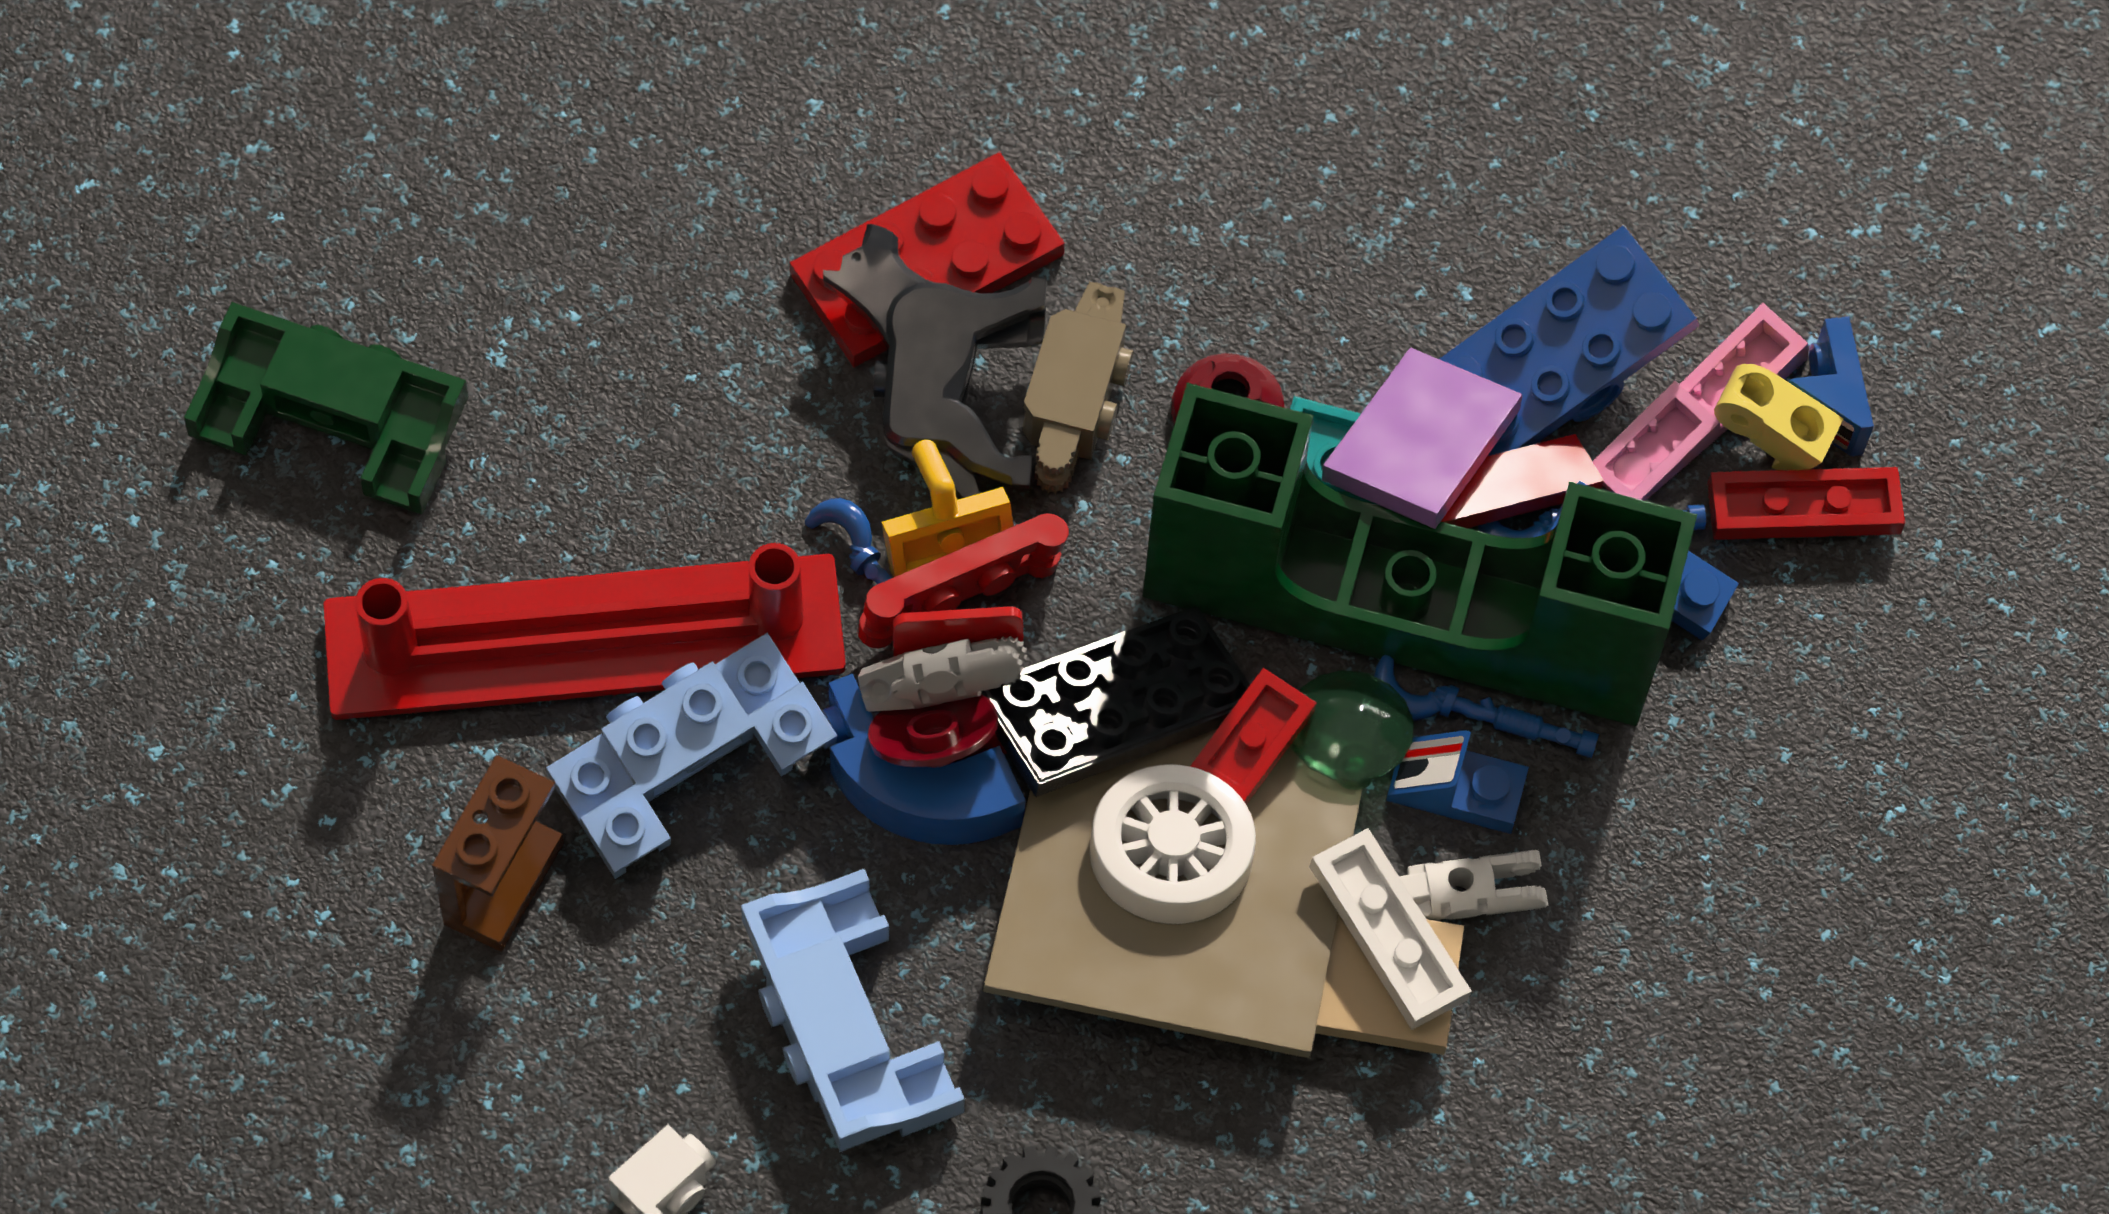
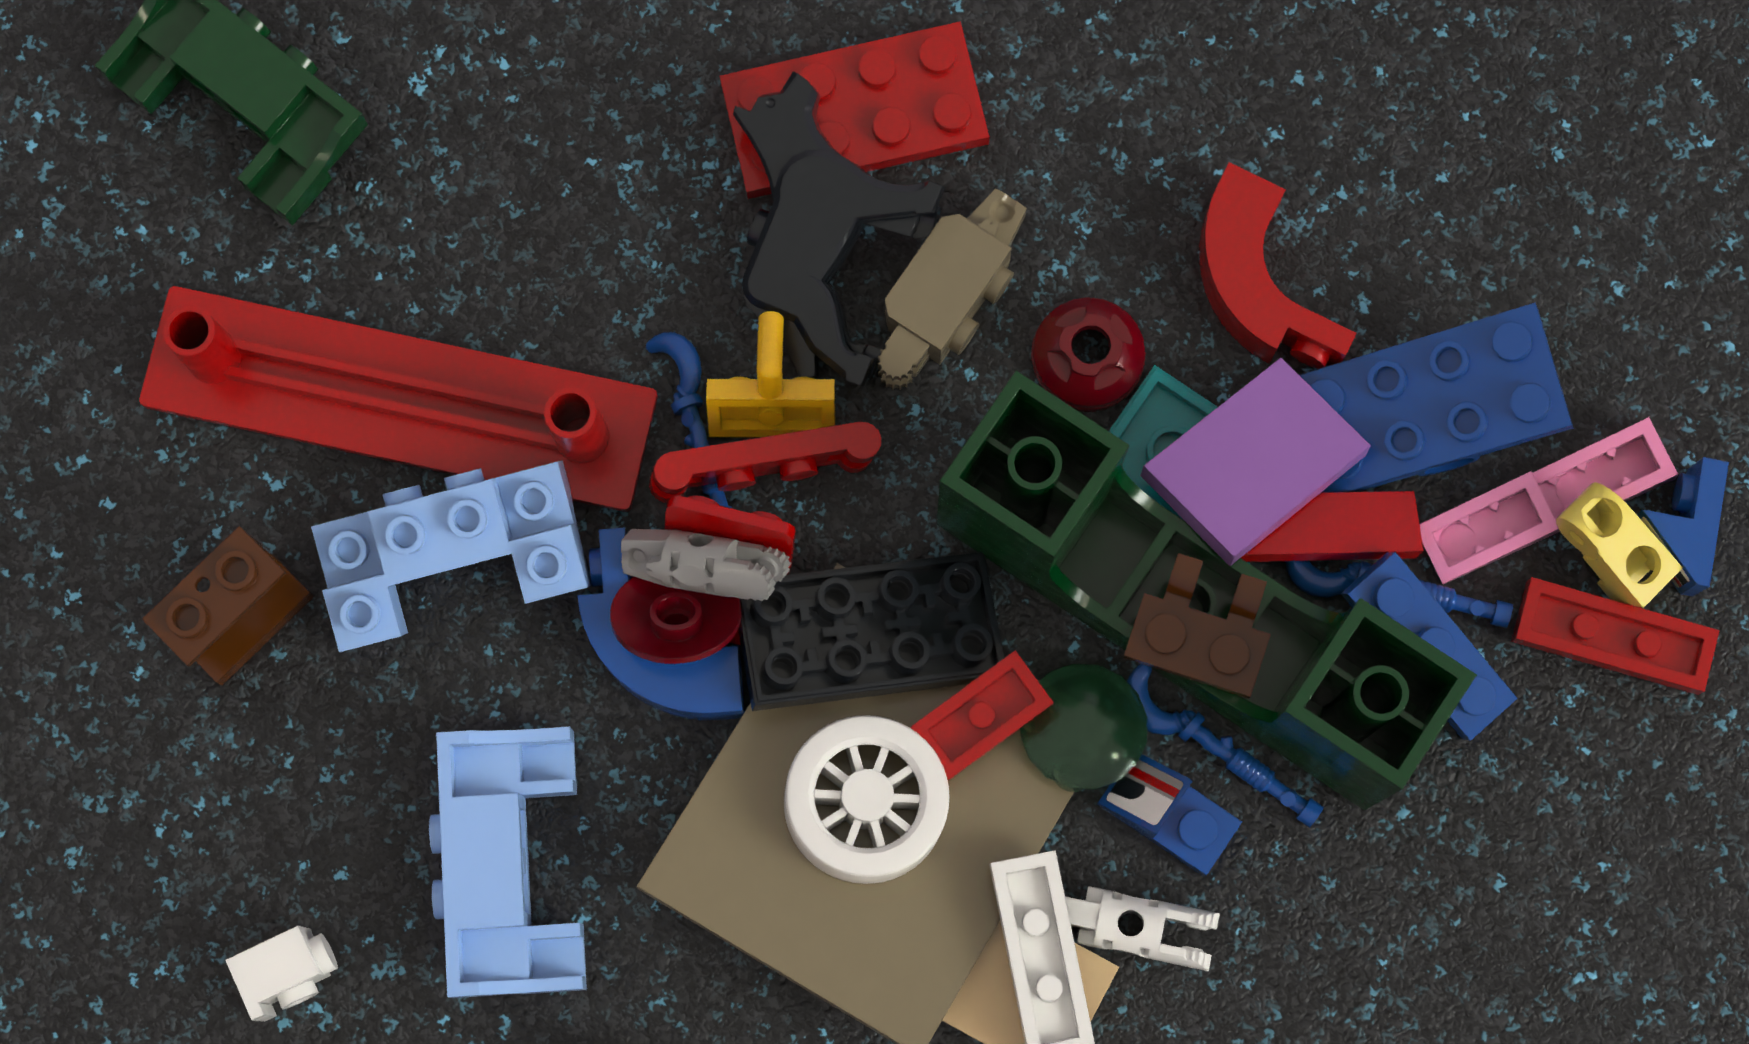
camera: 25 degrees right, 15 degrees up
none -> reddish brown plate [1124,553,1271,699]
none -> red arch [1199,162,1357,369]

